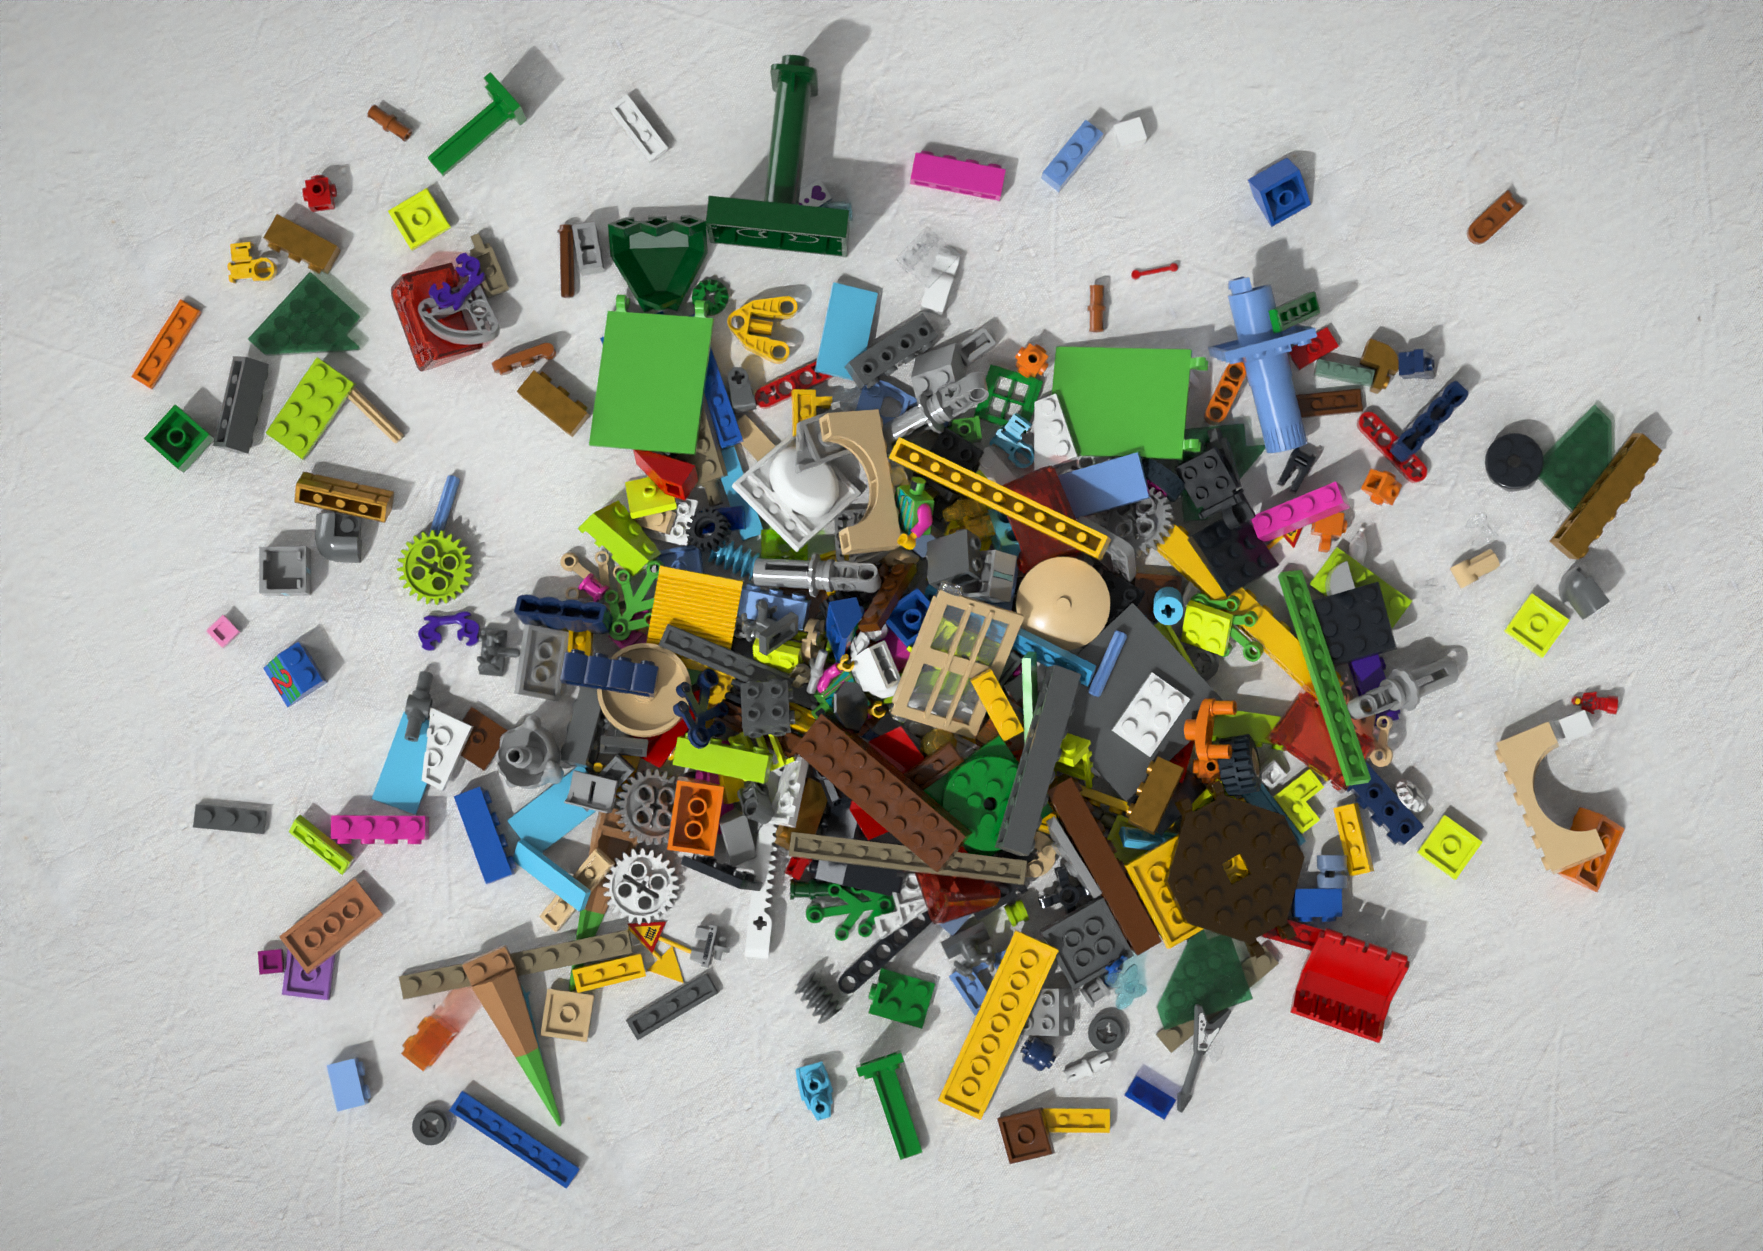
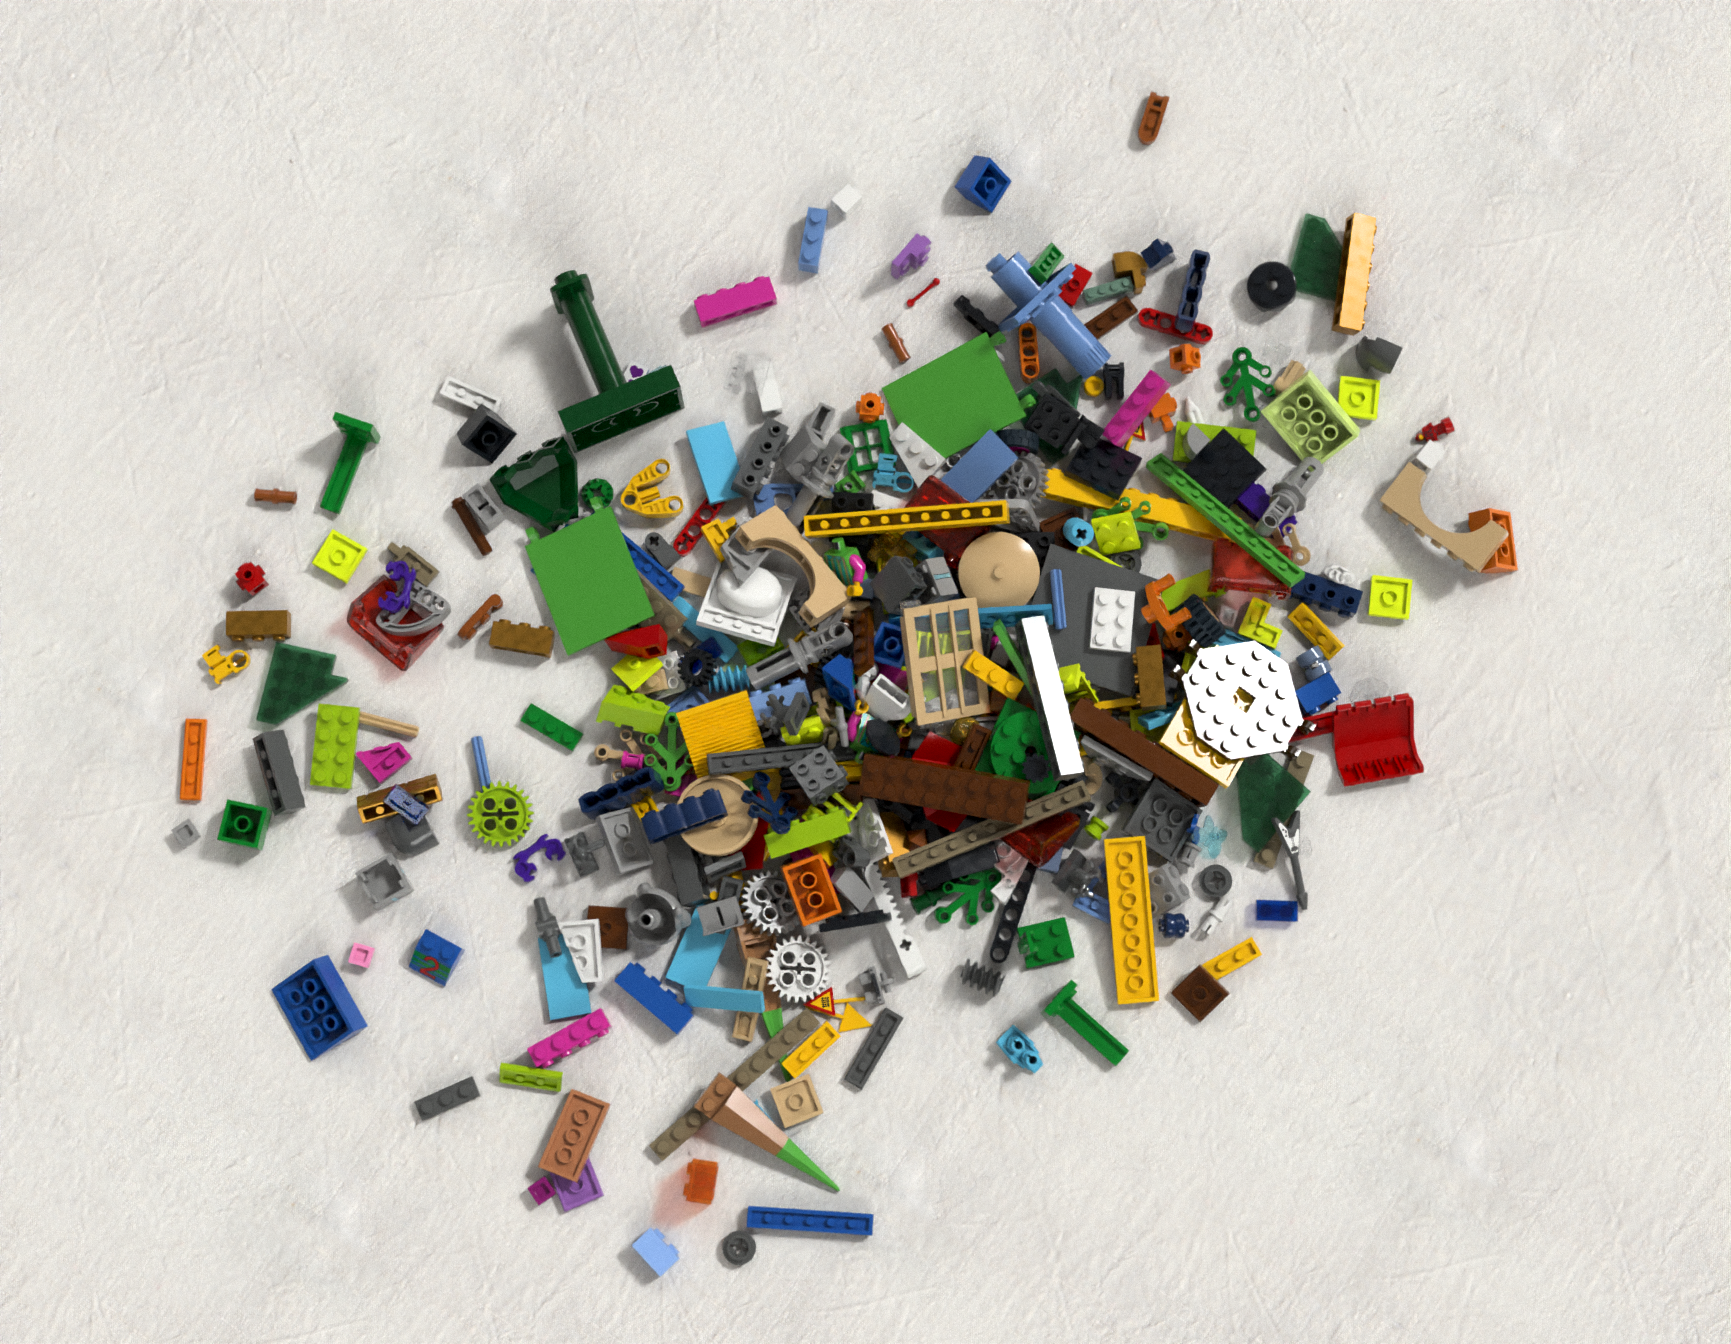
camera: 30 degrees left, 5 degrees down
none -> light grey plate [171,819,201,848]
none -> blue slope [271,955,368,1061]
none -> dark pink wing [356,742,413,784]
none -> clear blue plate [383,784,429,825]
none -> black slope [456,404,517,464]
none -> green plate [520,703,584,752]
none -> medium lavender plate [891,233,931,279]
none -> dark orange slope [906,829,927,851]
none -> black hinge [953,295,1000,338]
none -> black piece [1022,753,1051,783]
none -> yellow tile [1084,376,1104,397]
none -> green plant [1220,347,1276,422]
none -> yellowish green slope [1261,370,1360,472]

